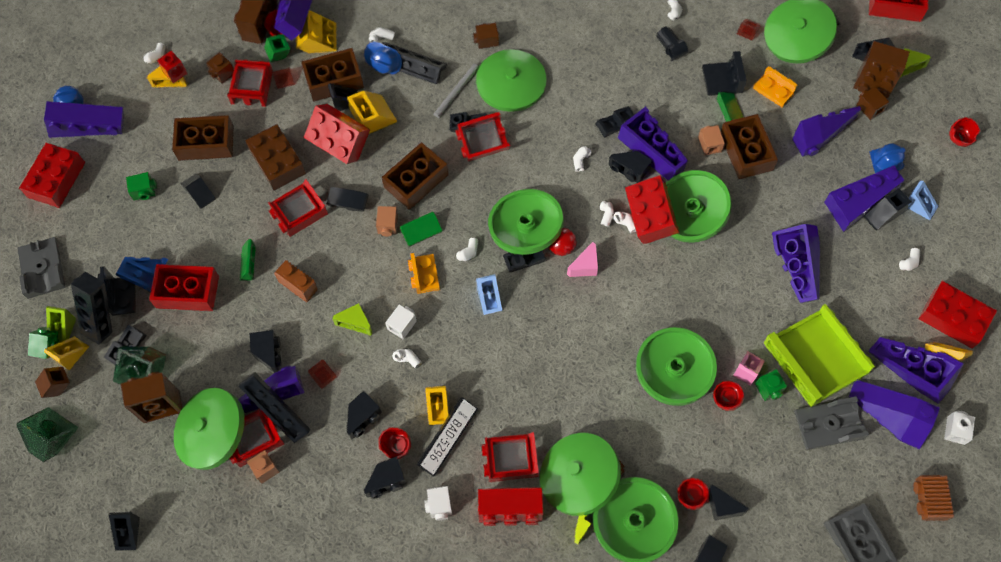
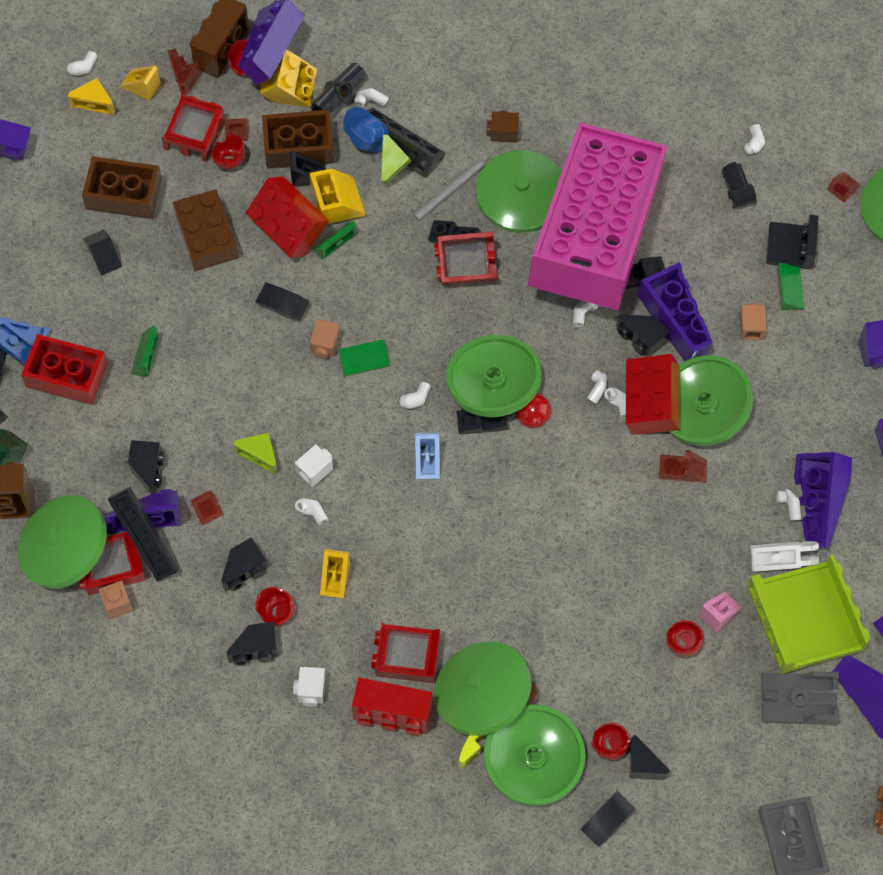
camera: 10 degrees right, 0 degrees up
green brick [126,172,157,201] -> none
red brick [157,50,188,84] -> none
reddish brown brick [206,52,234,84] -> none
green brick [264,34,290,63] -> none
red window [268,179,328,237] -> none
dark orange brick [274,260,318,303] -> none
reddish brown brick [382,142,449,210] -> none
light orange bracket [408,253,440,294] -> none
white tile [416,397,478,477] -> none
bright pink slope [567,242,598,277] -> none
bright green dish [636,327,717,406] -> none
reddish brown brick [720,114,778,179] -> none
light orange bracket [753,66,798,107] -> none
green brick [755,369,787,401] -> none
none -> yellow slope [120,65,161,101]
none -> clear red slope [167,48,201,96]
none -> red hair [211,134,246,170]
none -> black piece [310,63,366,113]
none -> green slope [312,221,357,260]
none -> lime slope [381,135,411,183]
none -> dark pink piece [527,122,668,310]
none -> clear red slope [658,450,707,483]
none -> white hinge [750,541,819,572]
none -> white arm [776,489,802,521]

